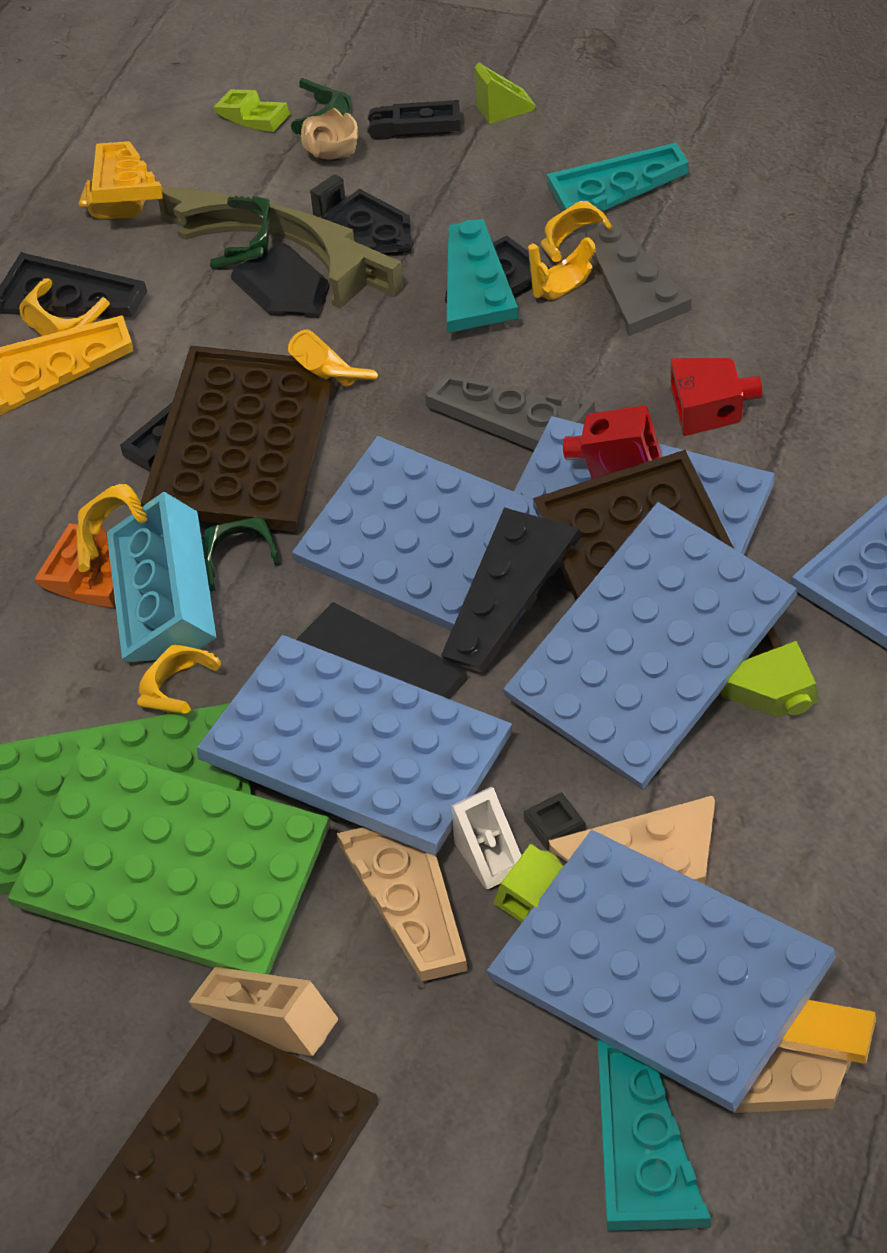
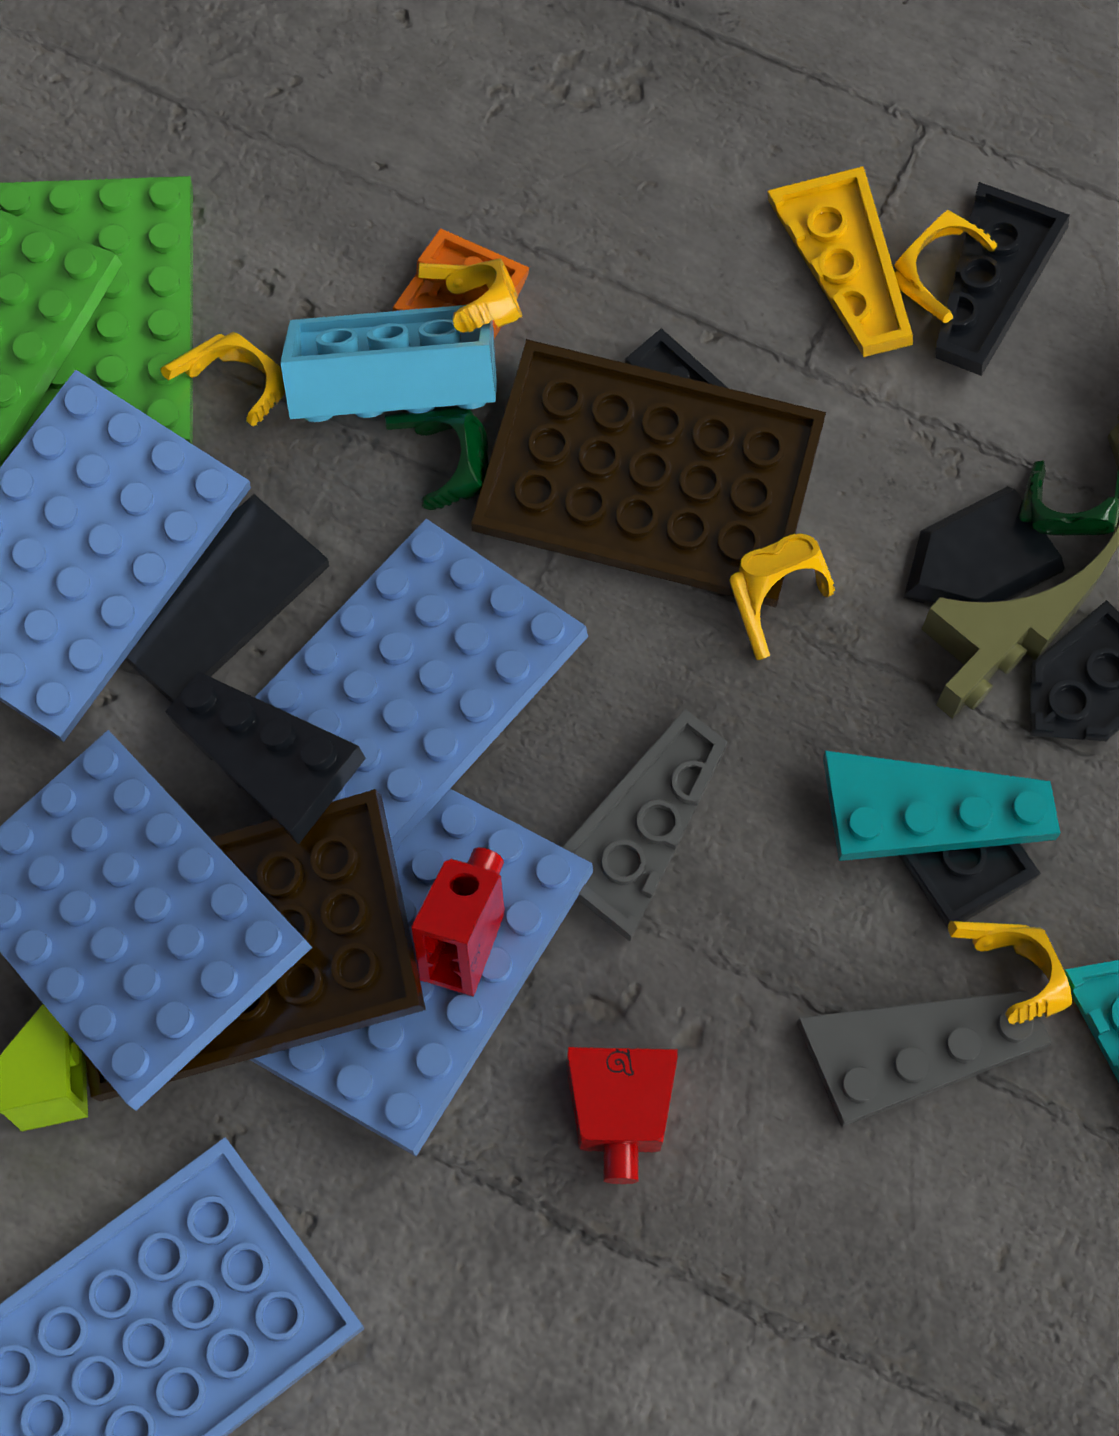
camera: 90 degrees right, 20 degrees up
yellow helmet [528,237,596,300] -> none

